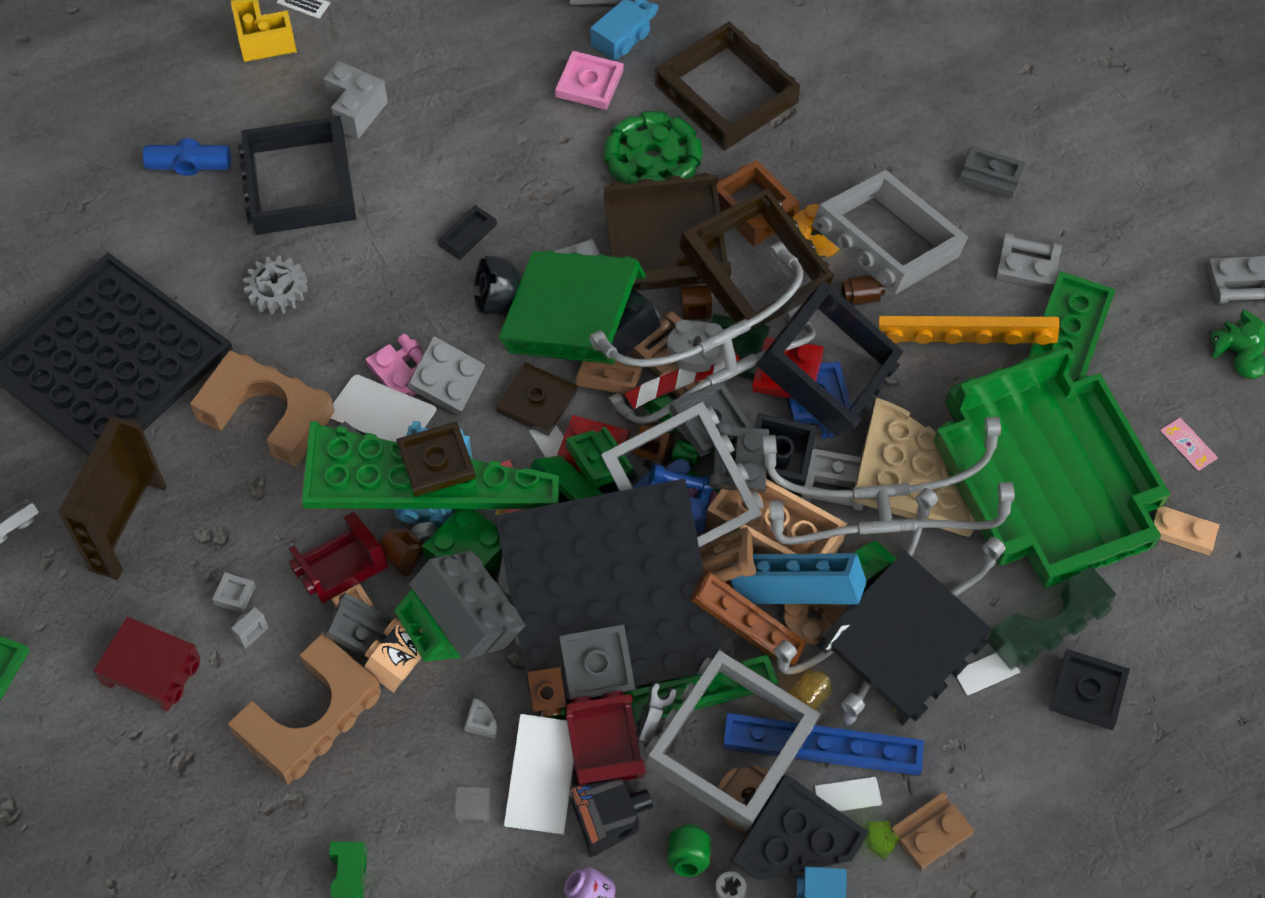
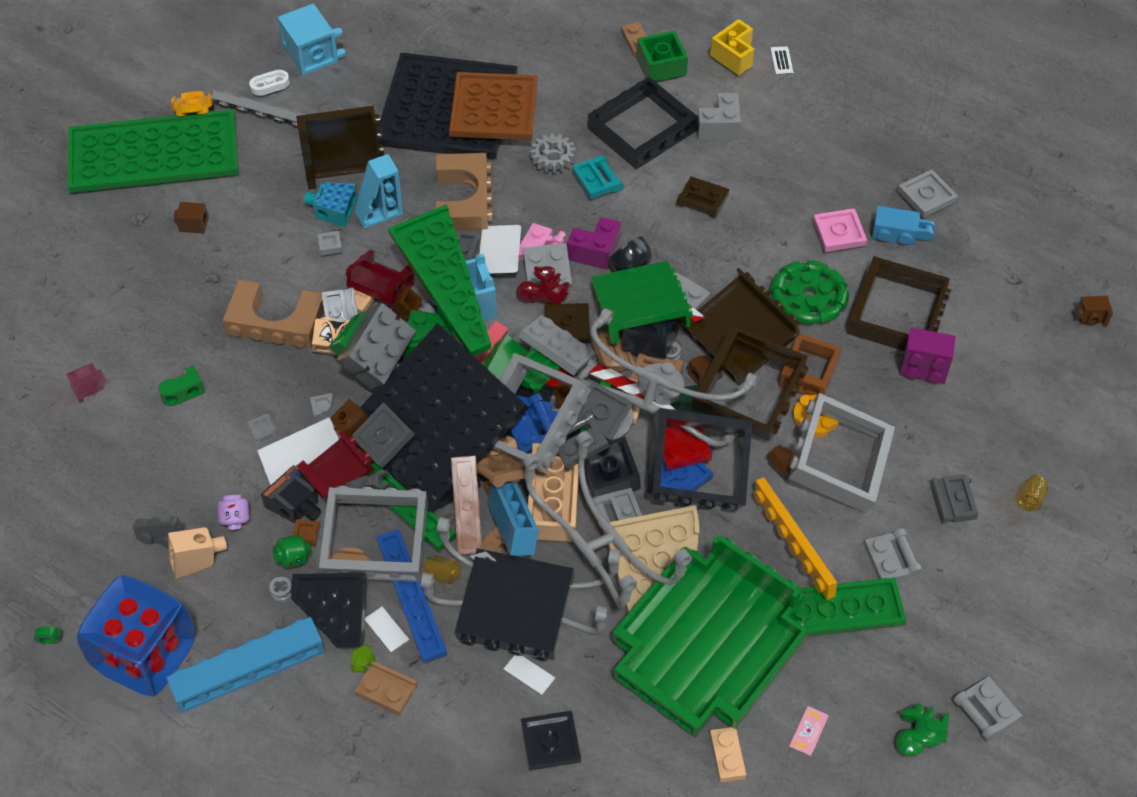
camera: 60 degrees right, 5 degrees down
dark red panel [93,617,200,711] -> none
blue piece [143,138,232,176] -> none
light grey plate [231,607,269,649] -> none
dark brown plate [396,421,476,497] -> none
black tile [438,205,497,260] -> none
green panel [854,541,897,594] -> none
clear green arch [988,565,1116,671] -> none
none -> reddish brown brick [174,202,209,234]
none -> dark orange tile [292,519,321,547]
none -> torso [304,182,358,228]
none -> medium azure wedge [354,154,403,229]
none -> dark orange plate [449,72,538,140]
none -> dark red animal [516,266,570,304]
none -> light grey plate [519,315,596,376]
none -> magenta brick [567,217,621,270]
none -> teal plate [572,155,624,200]
none -> medium nougat plate [621,22,646,58]
none -> green brick [637,31,688,82]
none -> dark brown plate [676,176,730,218]
none -> magenta brick [900,327,956,384]
none -> clear yellow brick [1018,475,1049,511]

